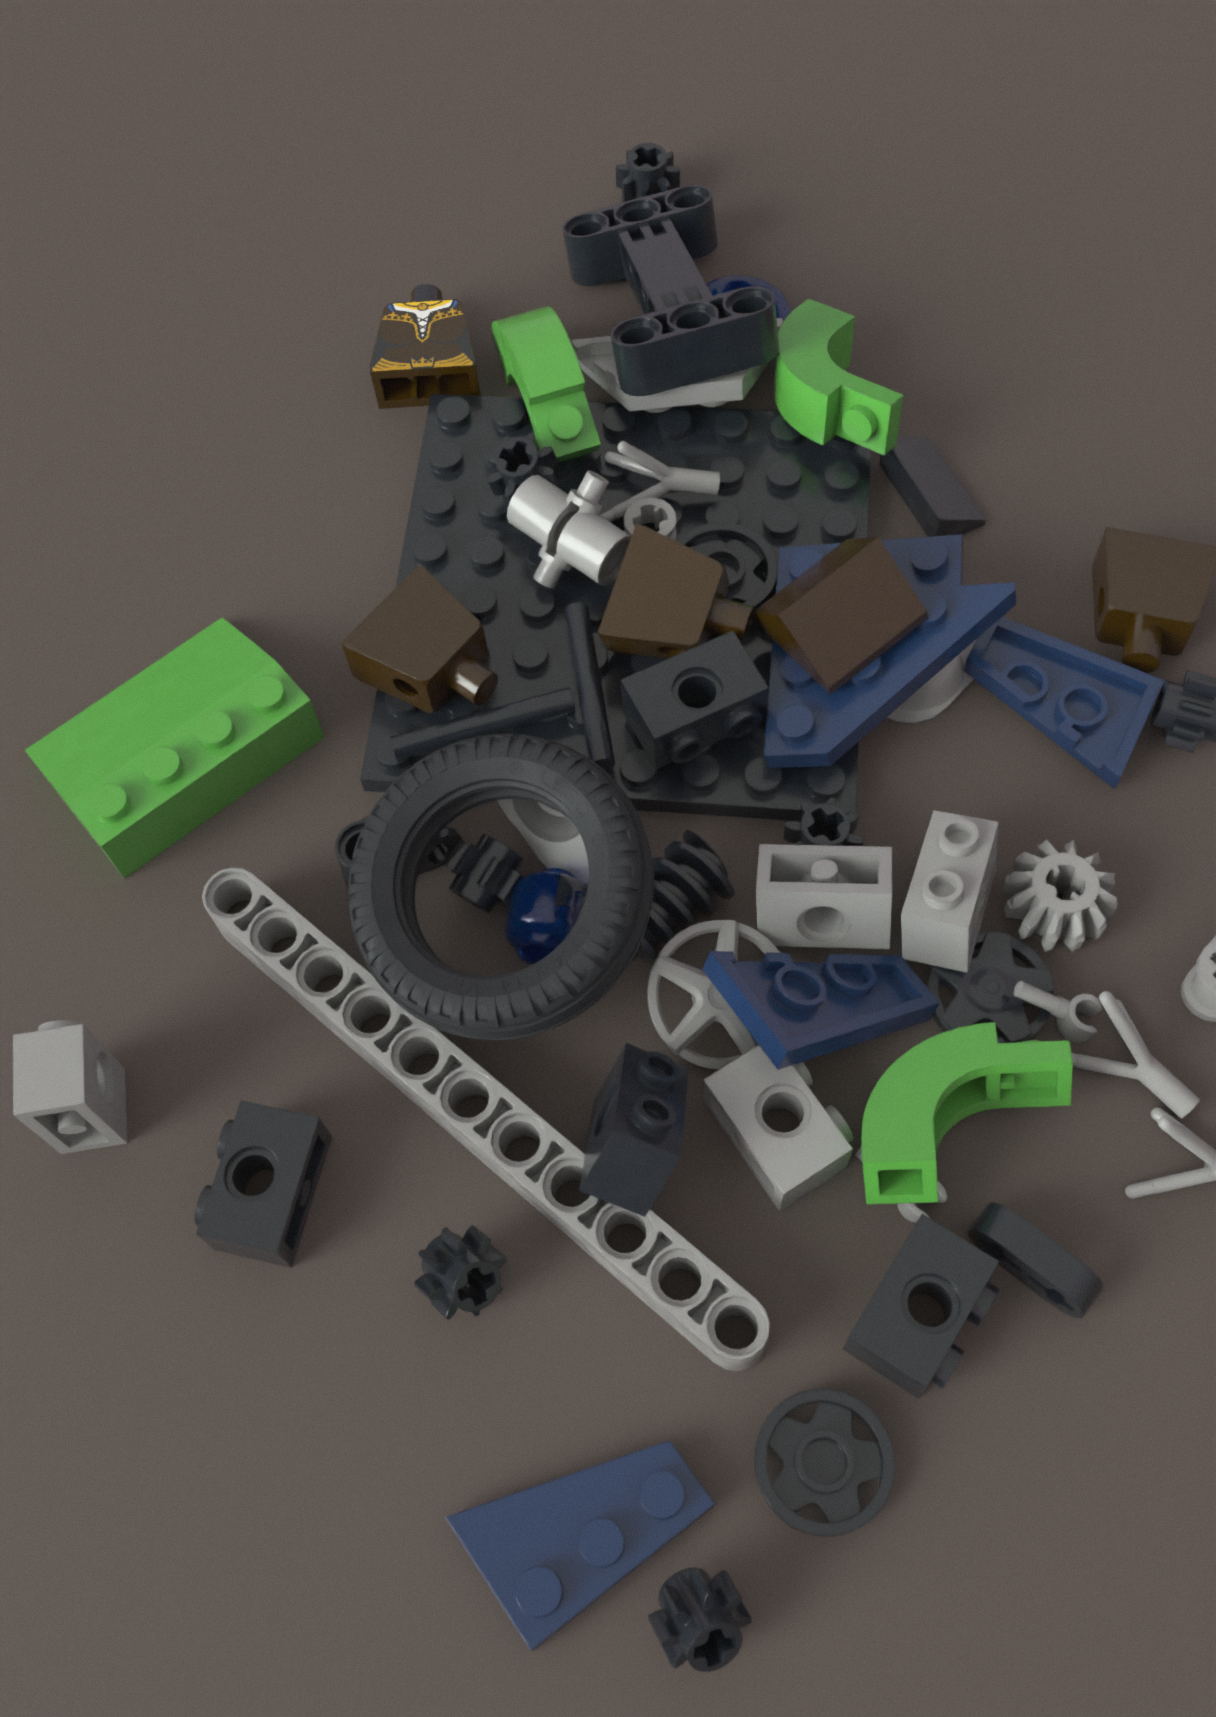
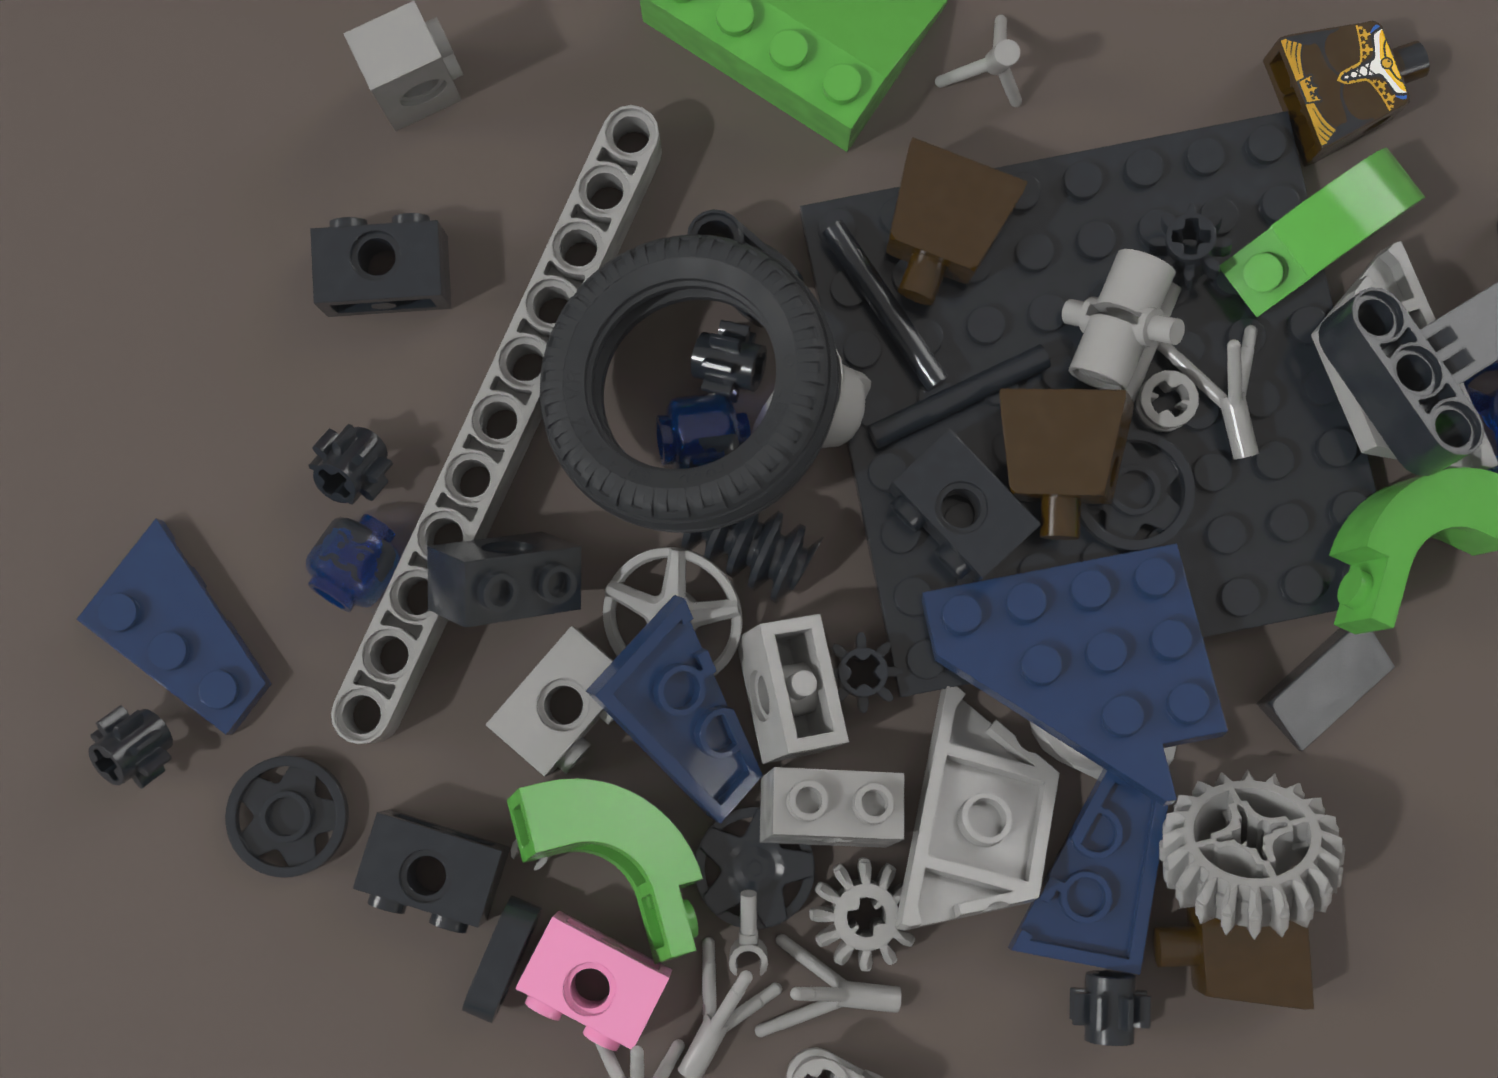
camera: 70 degrees right, 20 degrees up
dark brown slope [753,537,928,695] -> none
none -> clear blue head [305,514,401,612]
none -> bright pink brick [515,911,672,1051]
none -> light grey plant [755,934,902,1037]
none -> light grey wing [895,686,1060,931]
none -> light grey plant [935,15,1022,107]
none -> light grey gear [1159,769,1345,940]

